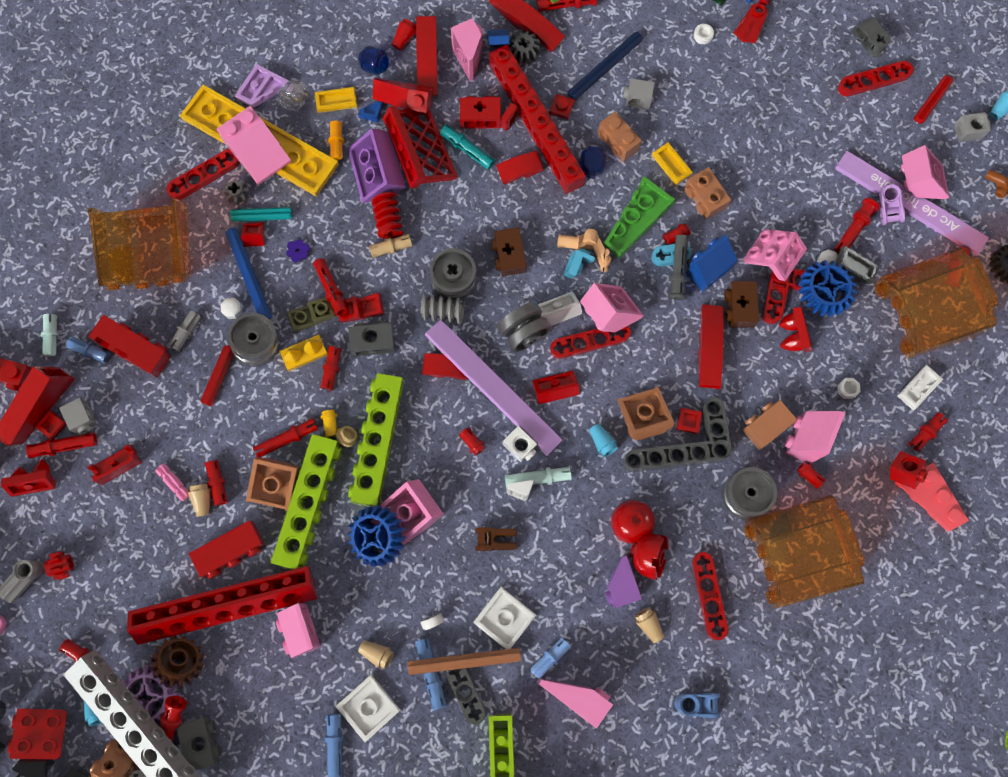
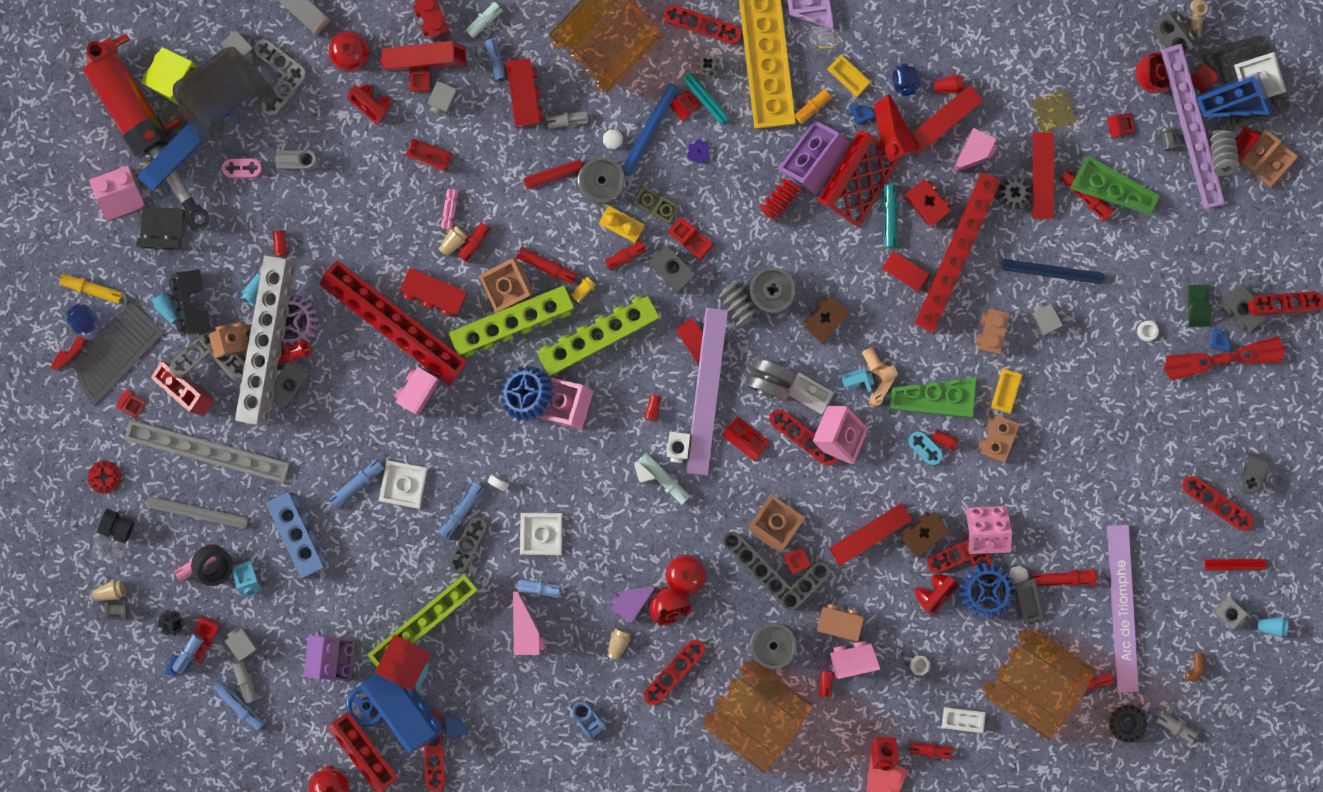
camera: 50 degrees right, 10 degrees up
red bracket [8,709,67,759] -> none
red pin [26,432,97,459] -> none
red gear [44,551,74,580] -> none
reddish brown gear [150,636,204,688] -> none
bright pink slope [216,106,291,185] -> none
red pin [313,258,348,317] -> none
tan plate [336,426,357,447] -> none
tan cone [358,640,394,669] -> none
tan pin [369,234,412,258] -> none
nougat axle [407,648,521,675] -> none
reddish brown piece [475,527,517,551] -> none
blue slope [487,30,509,46] -> none
red tile [501,102,518,131] -> none
red plate [549,94,575,120] -> none
clear blue head [579,146,607,178] -> none
medium azure cone [589,424,618,457] -> none
dark grey pin [668,235,689,300] -> none
blue slope [686,235,738,292] -> none
lavender piece [879,184,905,226] -> none
bright pink slope [901,145,950,199] -> none

